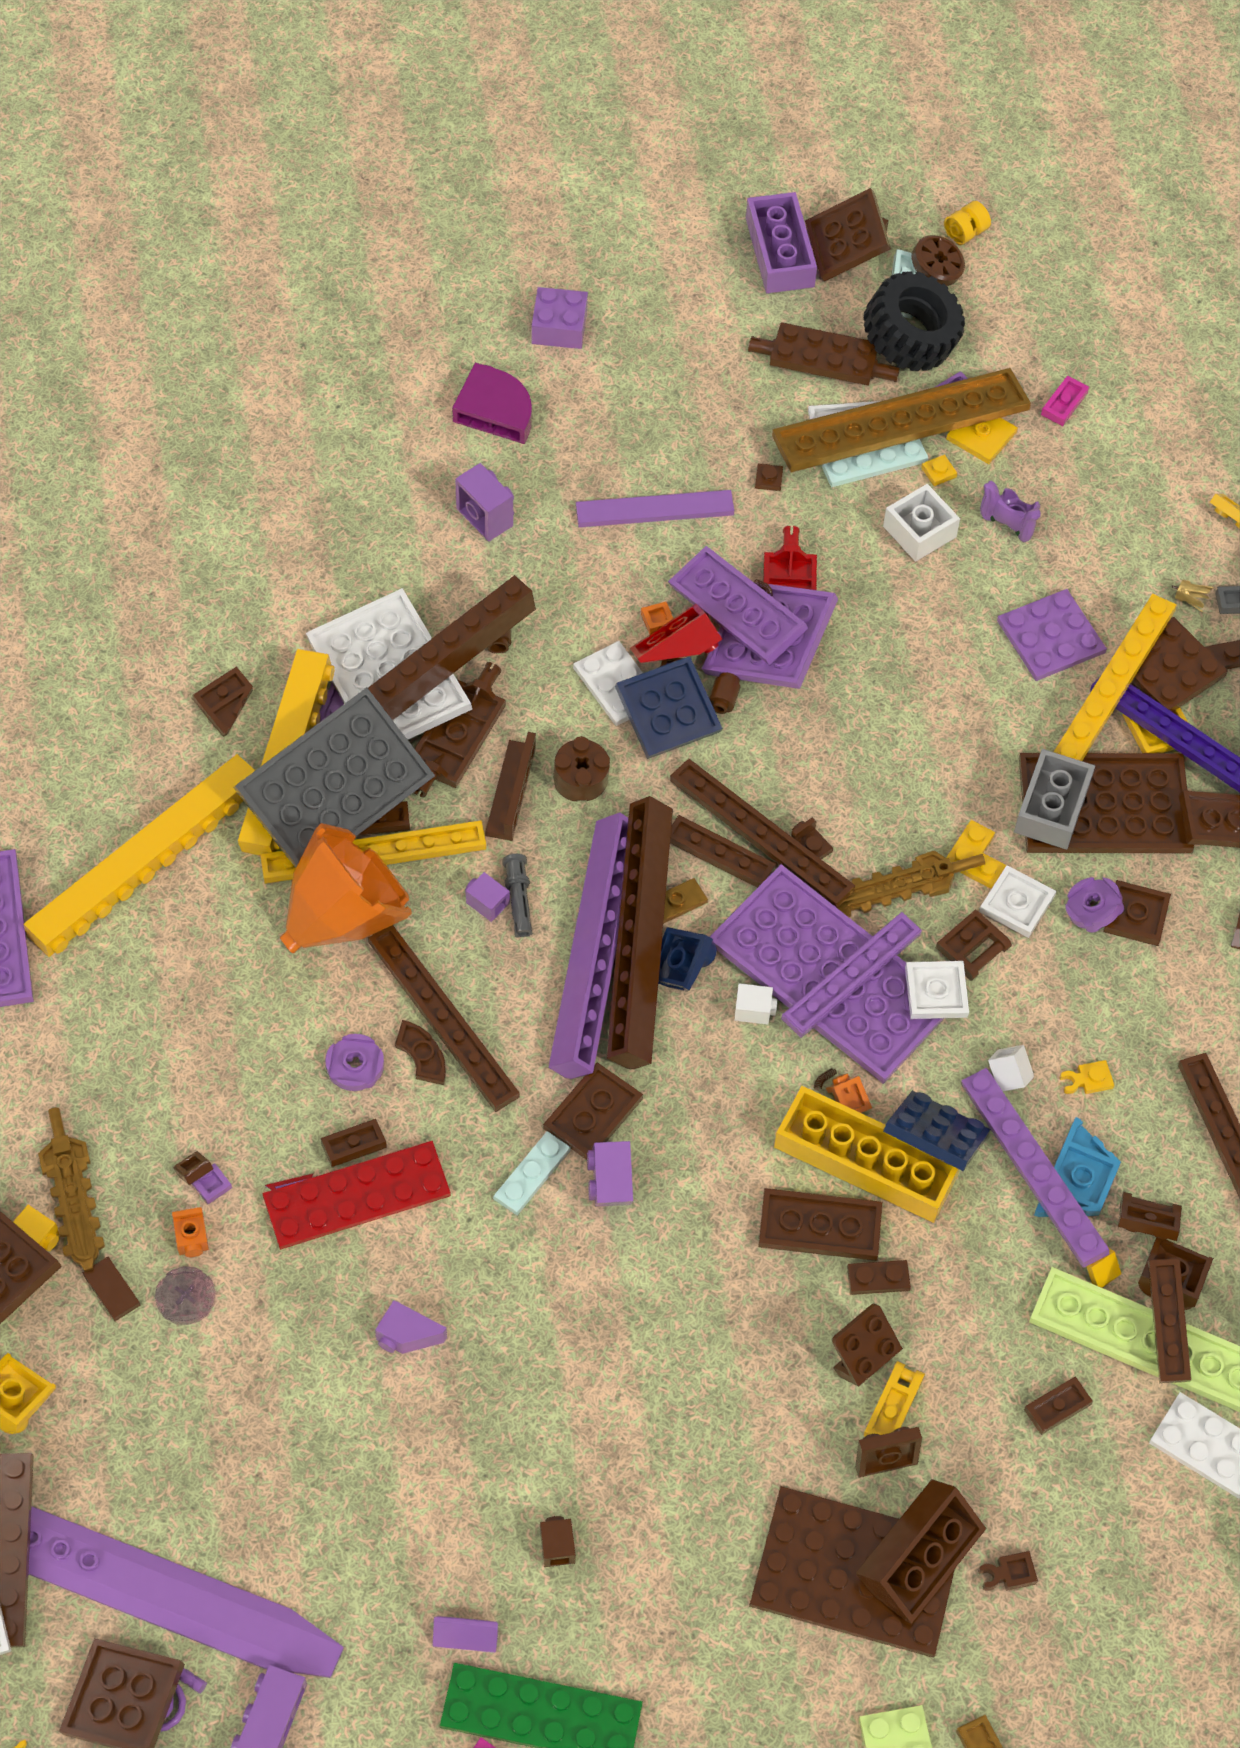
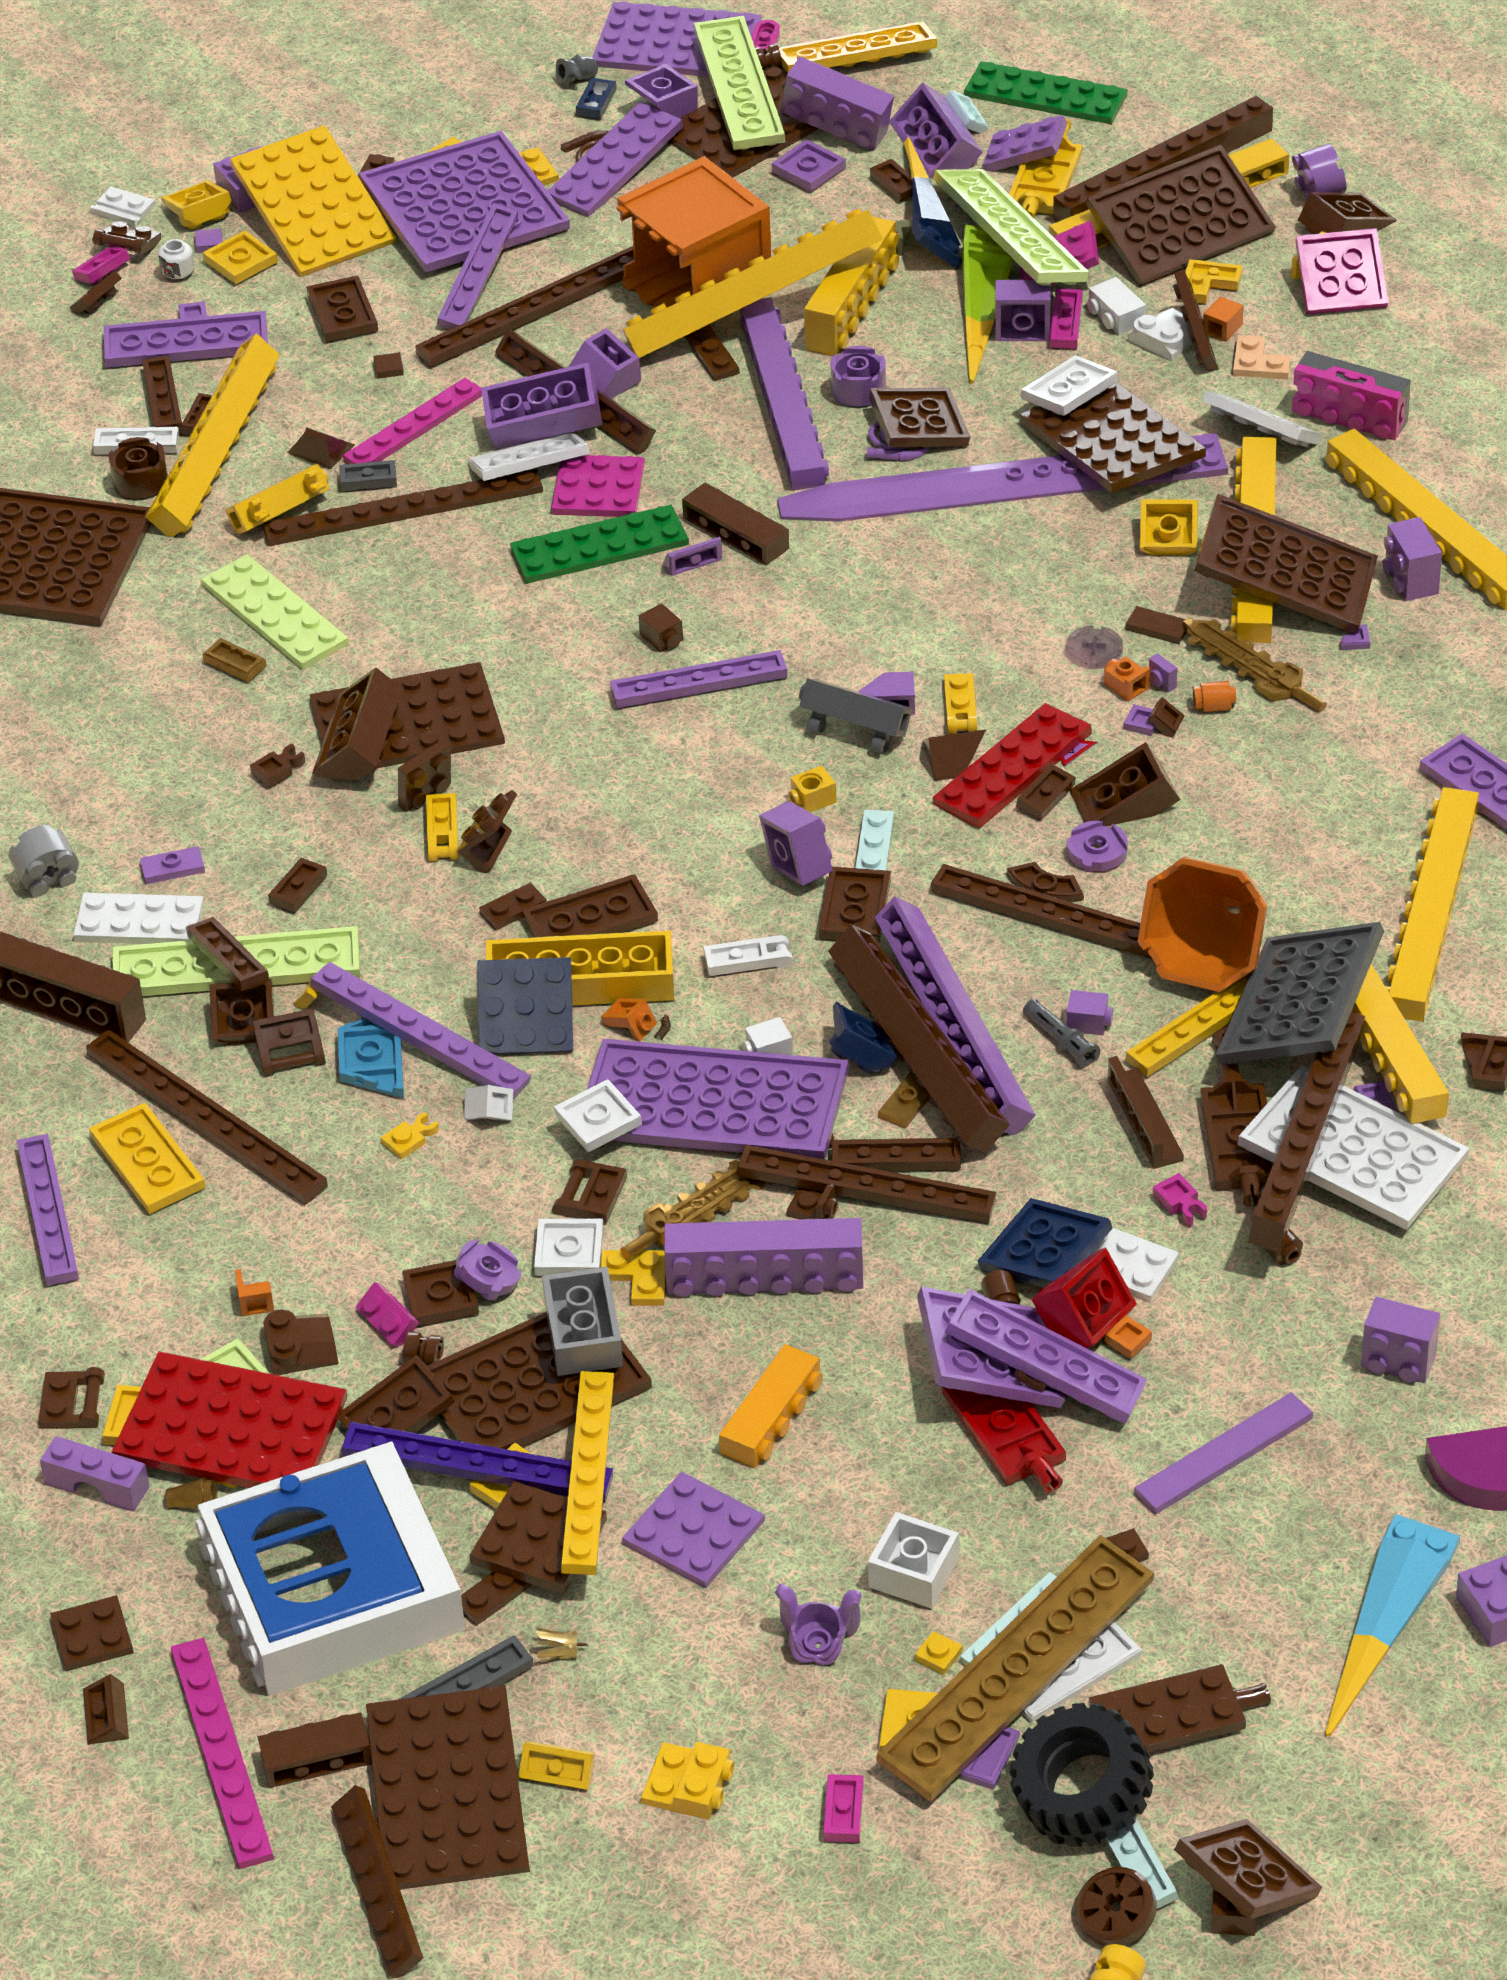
camera: 155 degrees right, 15 degrees down
reddish brown brick [553,736,610,802] -> none
medium lavender brick [746,192,817,294] -> none
medium lavender tile [781,912,922,1038] -> none
none -> medium lavender plate [140,846,205,884]
none -> dark pink plate [356,1281,419,1347]
none -> reddish brown wheel [403,1331,444,1366]
none -> medium lavender plate [610,650,788,708]
none -> yellow plate [641,1741,735,1820]
none -> medium lavender brick [664,1218,864,1297]
none -> reddish brown brick [682,482,789,566]
none -> white plate [703,935,794,976]
none -> light orange brick [719,1344,823,1468]
none -> yellow brick [788,765,837,813]
none -> dark grey brick [799,678,913,753]
none -> reddish brown slope [923,729,987,781]
none -> yellow plate [944,673,977,734]
none -> reddish brown slope [1070,742,1180,826]
none -> medium lavender plate [1149,653,1178,693]
none -> dark pink plate [1153,1173,1207,1226]
none -> orange brick [1193,681,1237,712]
none -> medium azure plate [1326,1514,1460,1737]

